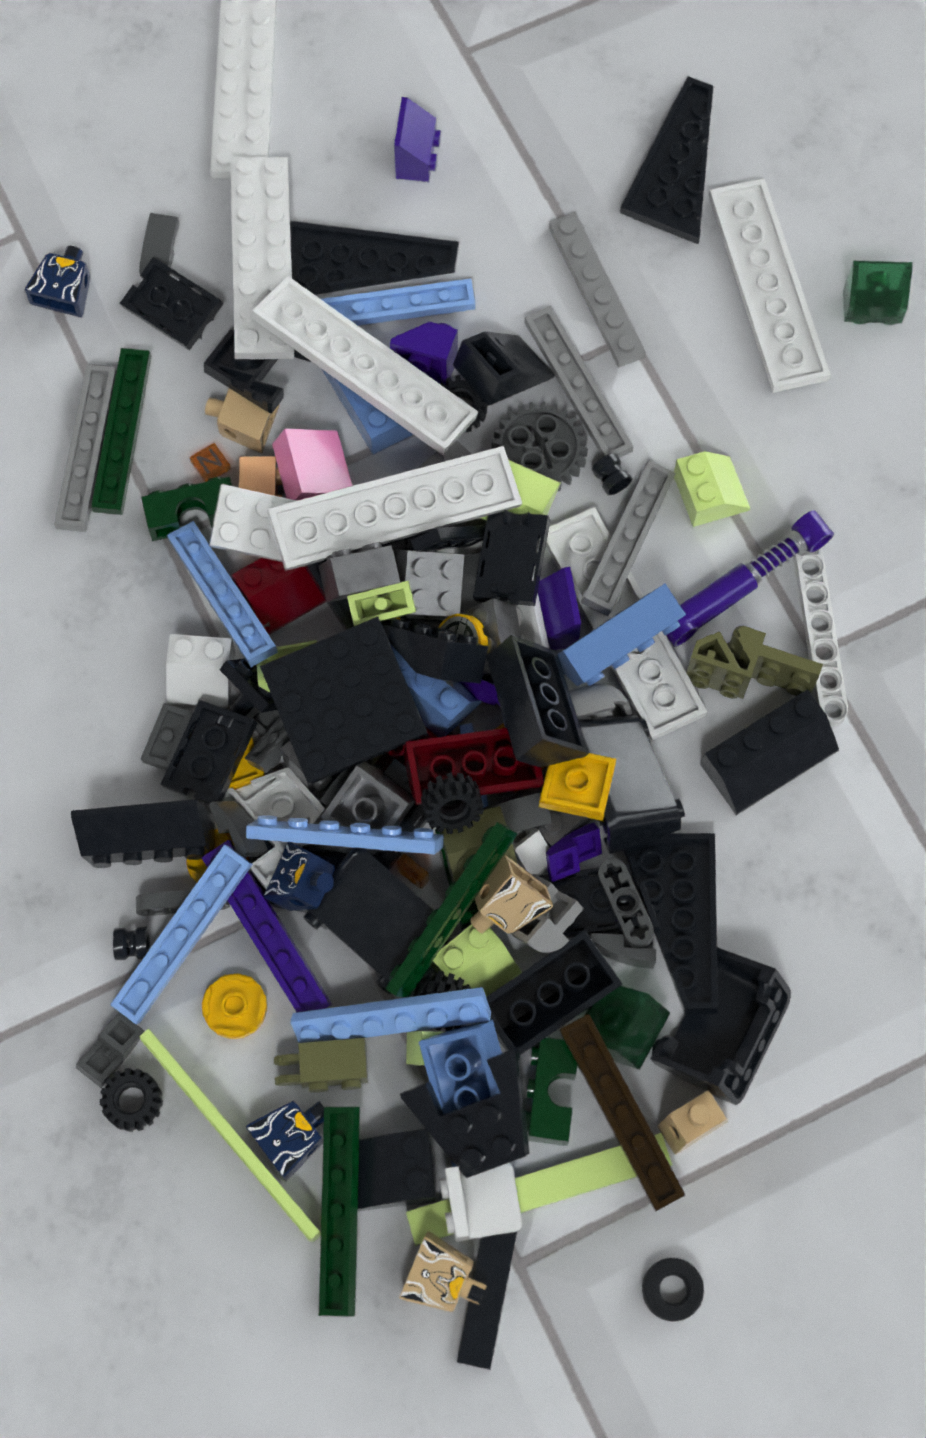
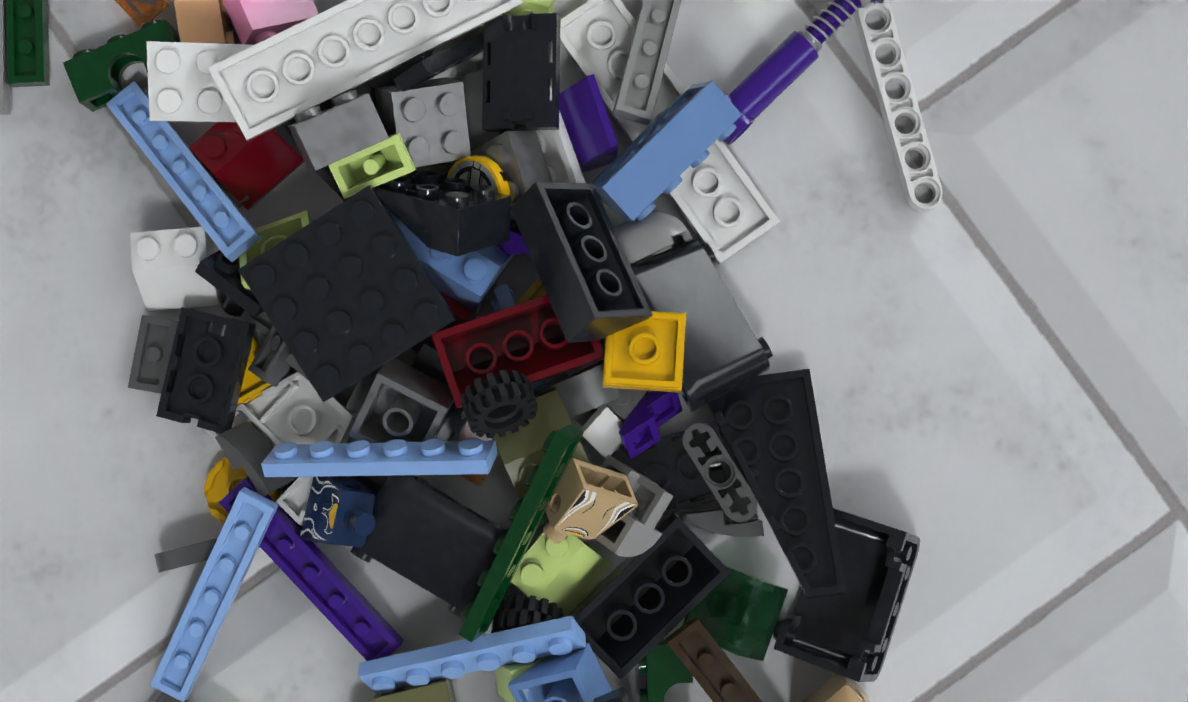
camera: 10 degrees left, 15 degrees up
black slope [71,799,215,868] -> none
black wheel [113,926,150,960] -> none
yellow tile [202,973,268,1040] -> none
olive piece [686,626,823,699] -> none
black slope [701,689,839,816] -> none

